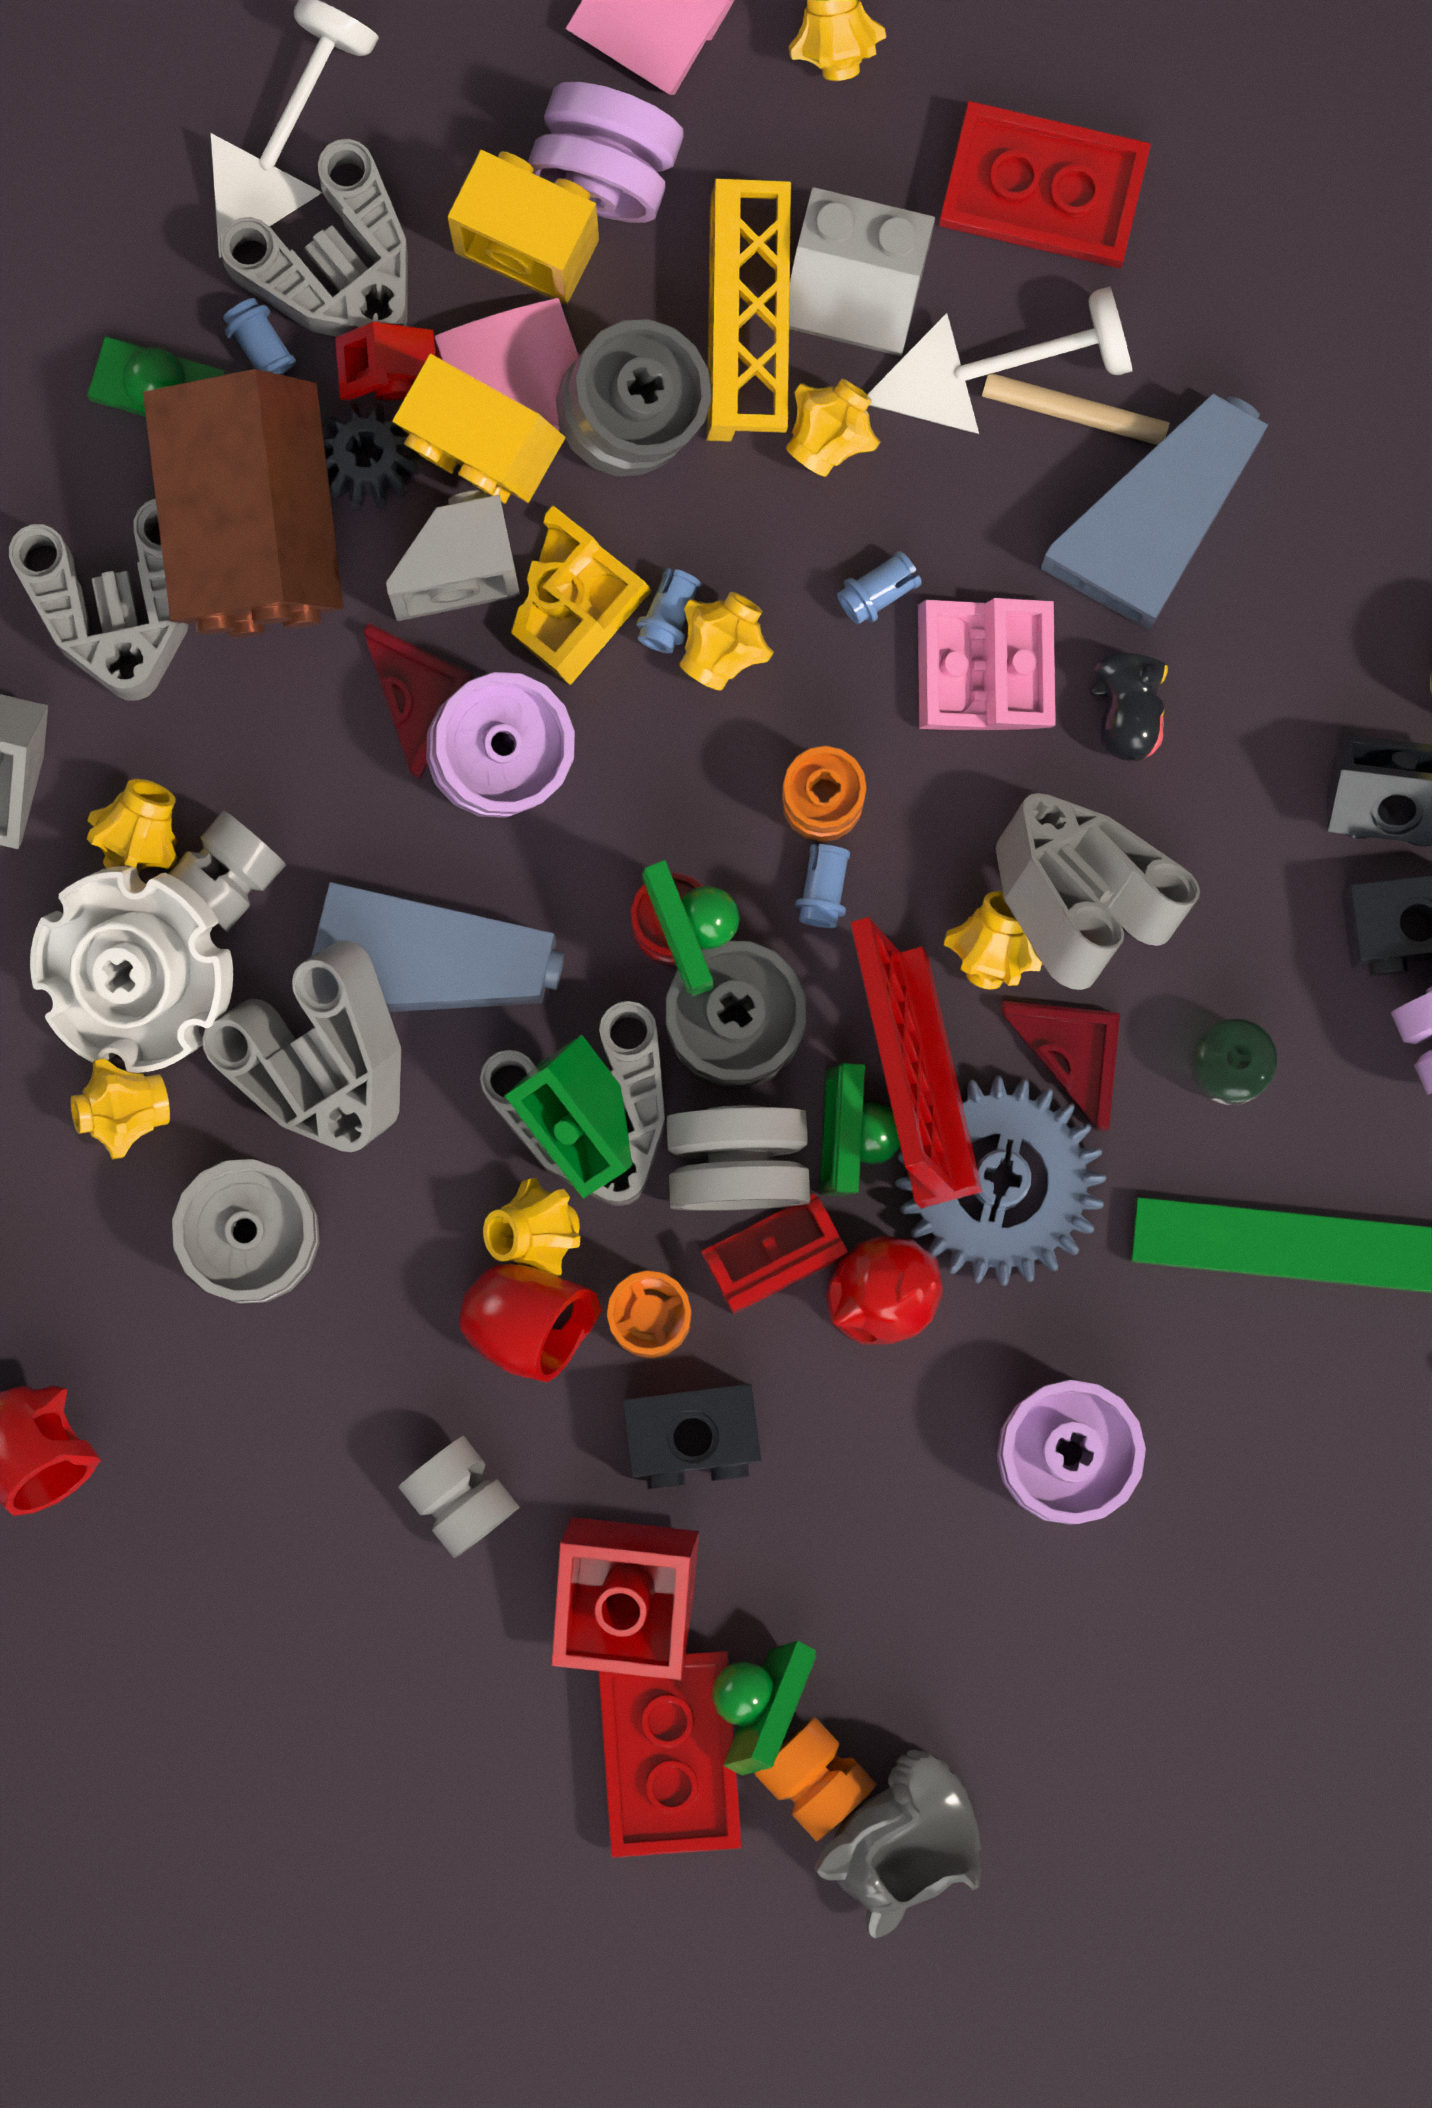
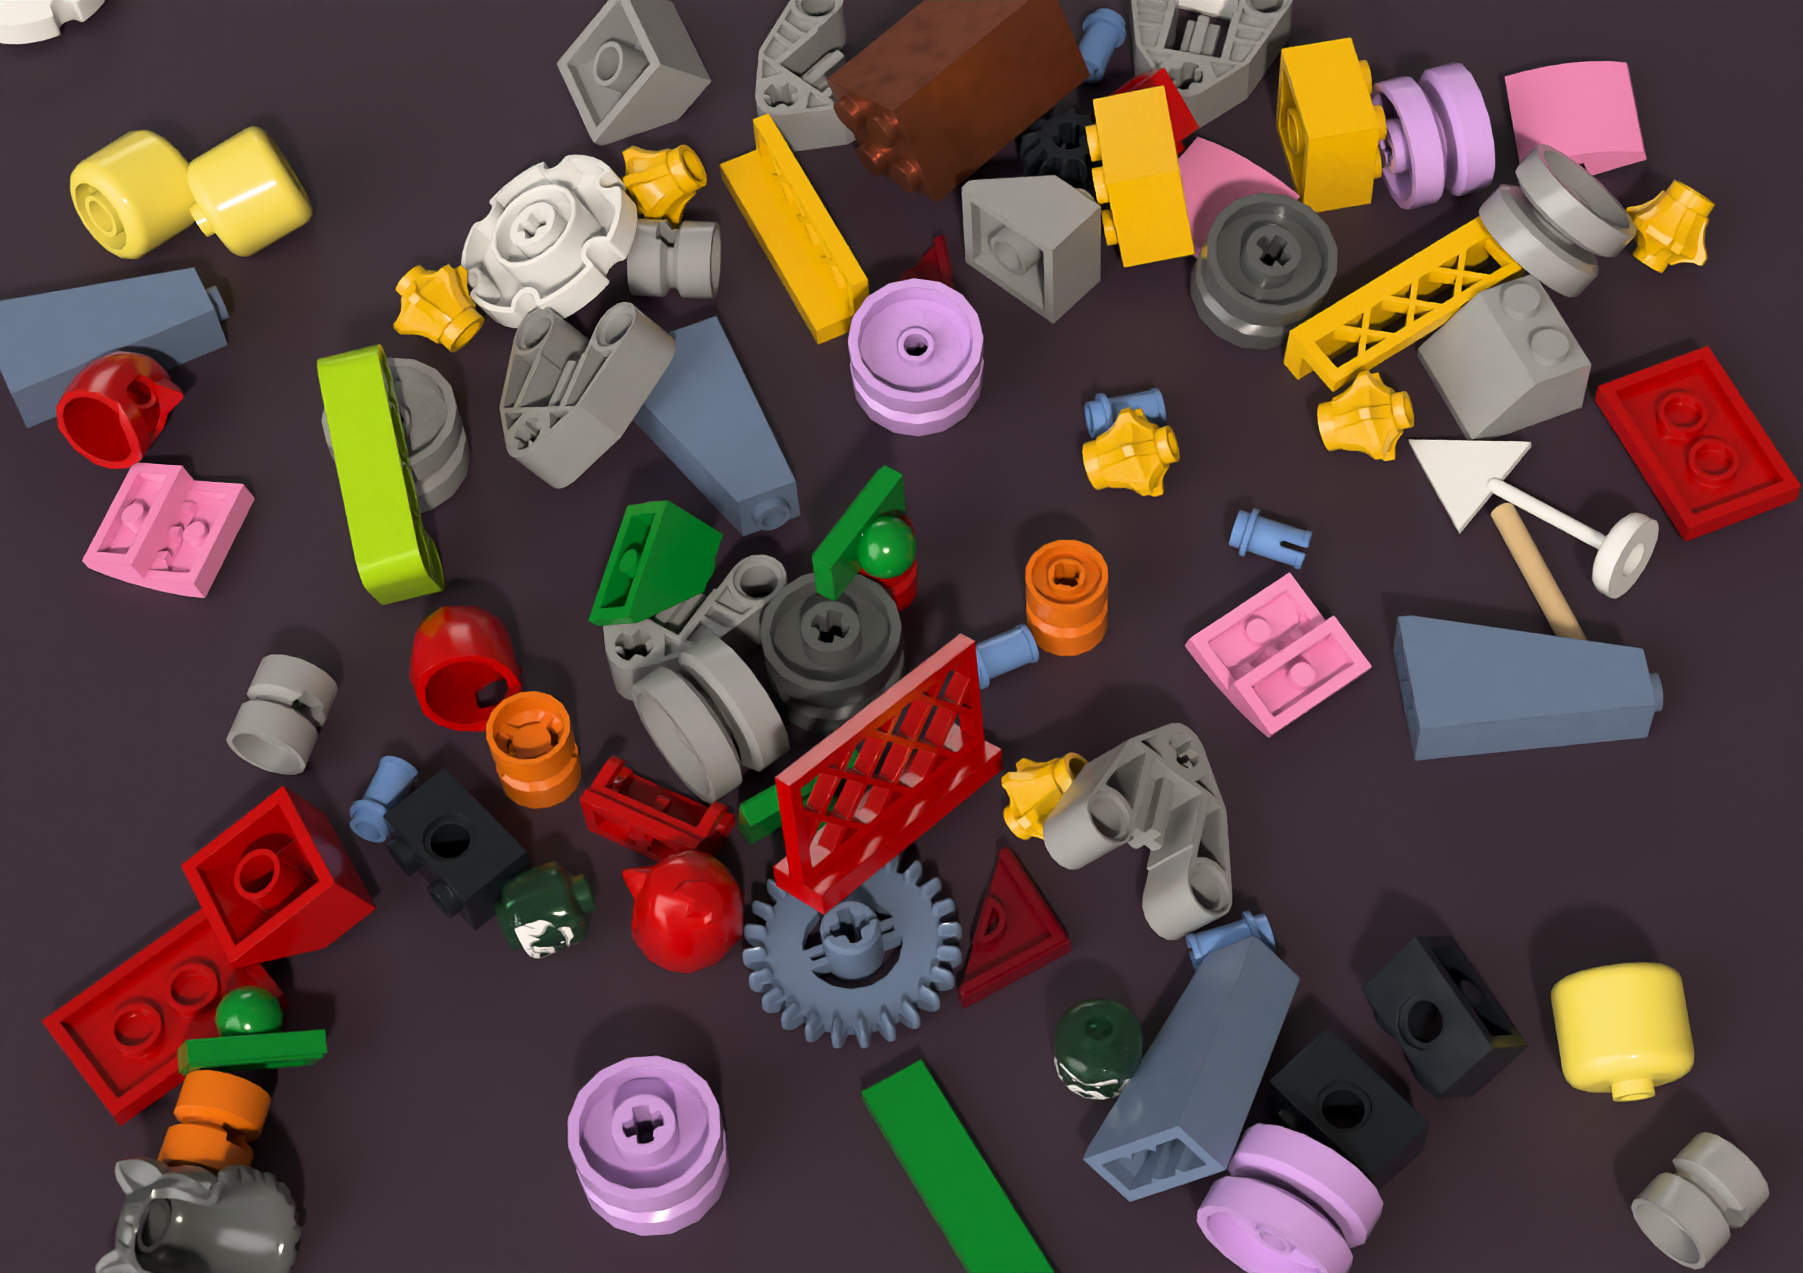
camera: 60 degrees right, 25 degrees down
yellow rock [483,1177,580,1276] -> none
yellow slope [511,506,652,685] -> none
black animal [1090,653,1168,761] -> none
none -> bright pink slope [82,462,255,598]
none -> lime beam [317,344,445,605]
none -> medium blue pin [349,756,418,843]
none -> clear green head [494,861,599,959]
none -> yellow fence [720,113,869,345]
none -> sand blue slope [1083,935,1300,1202]
none -> medium blue pin [1185,910,1276,972]
none -> light grey wheel [1479,144,1637,297]

